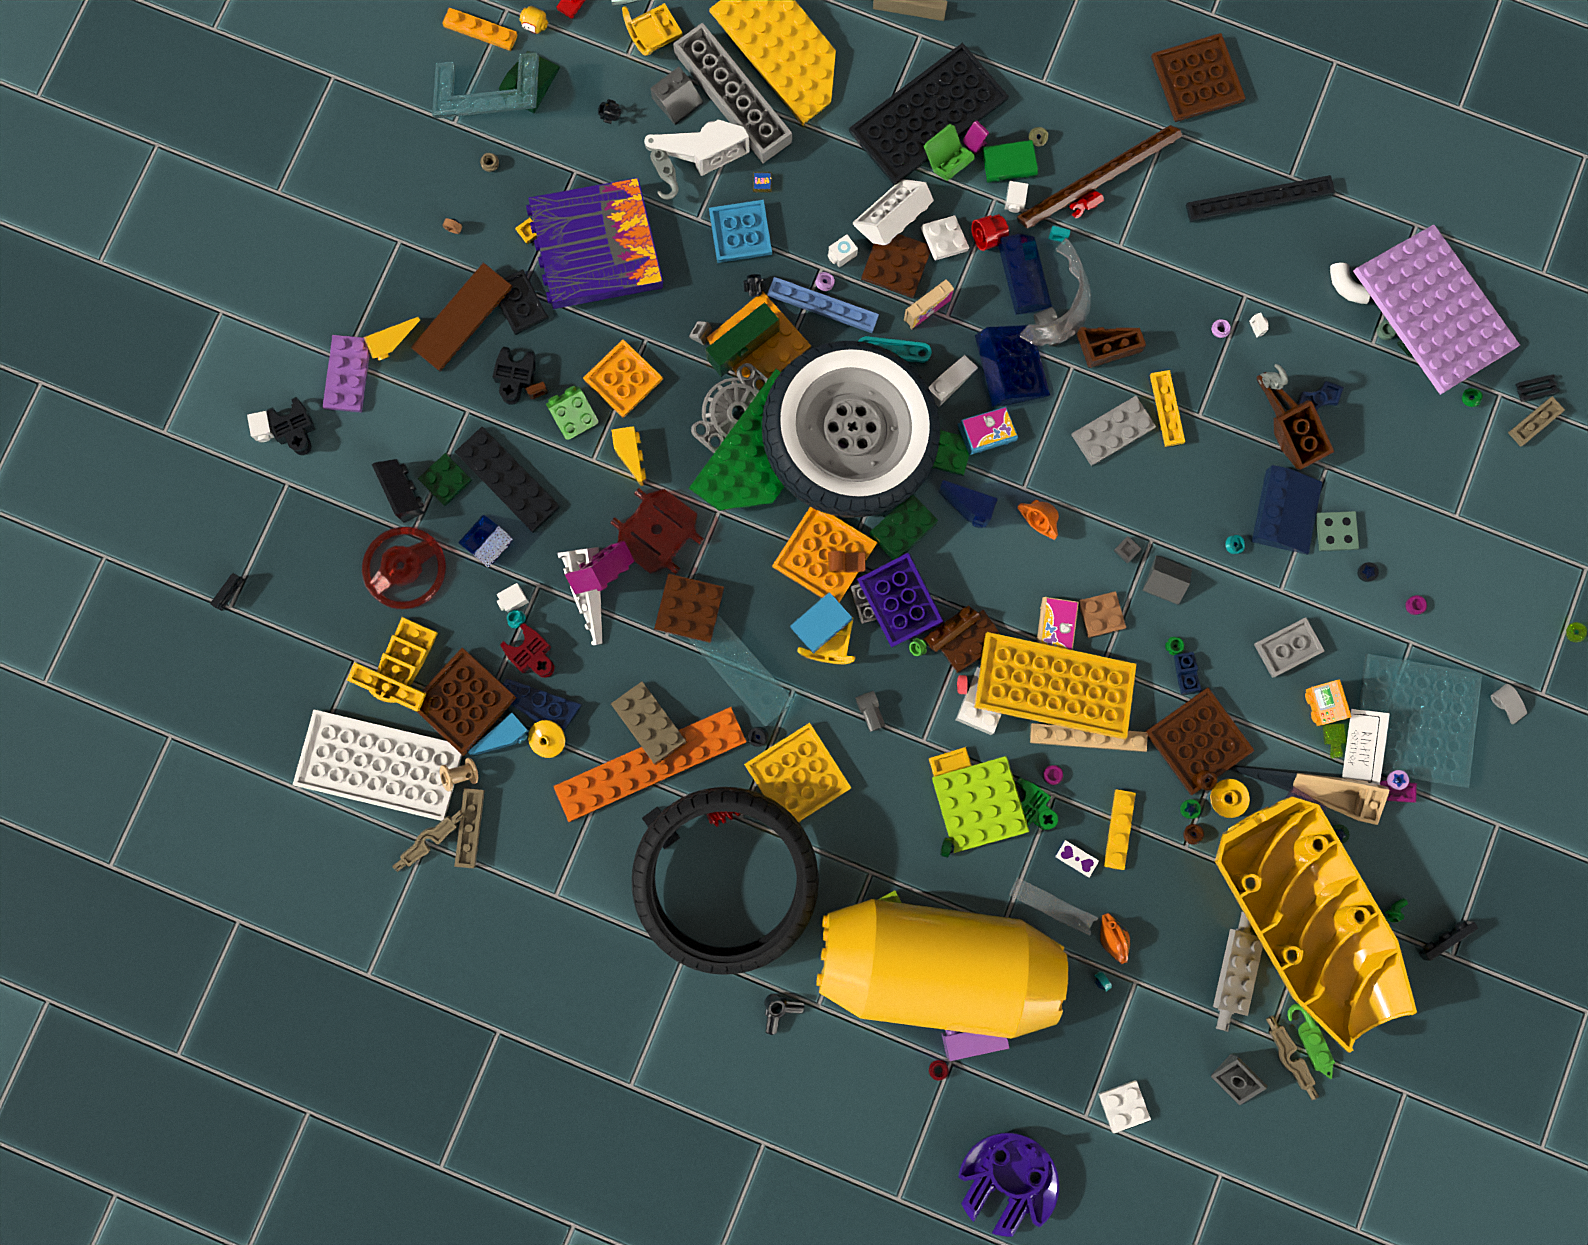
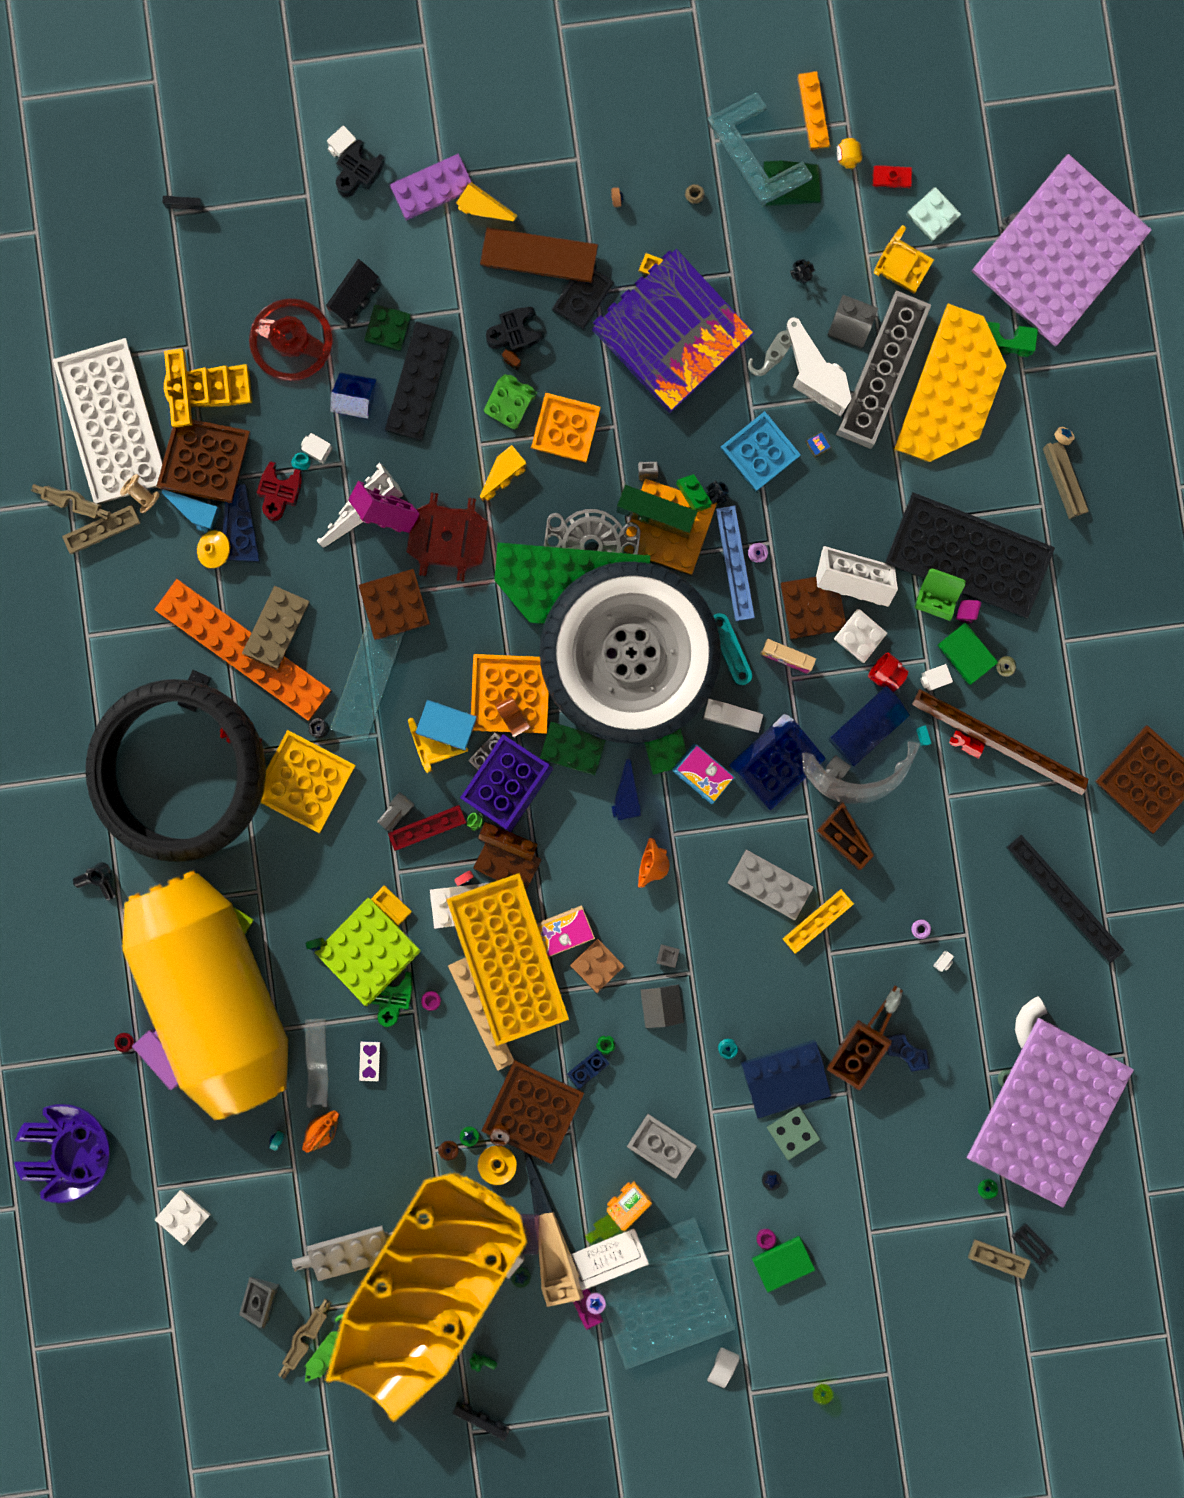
camera: 60 degrees right, 5 degrees up
white brick [828,235,858,268] -> none
yellow plate [1104,789,1136,870] -> none
none -> dark red plate [388,805,466,851]
none -> green plate [676,474,712,512]
none -> green piece [752,1236,815,1292]

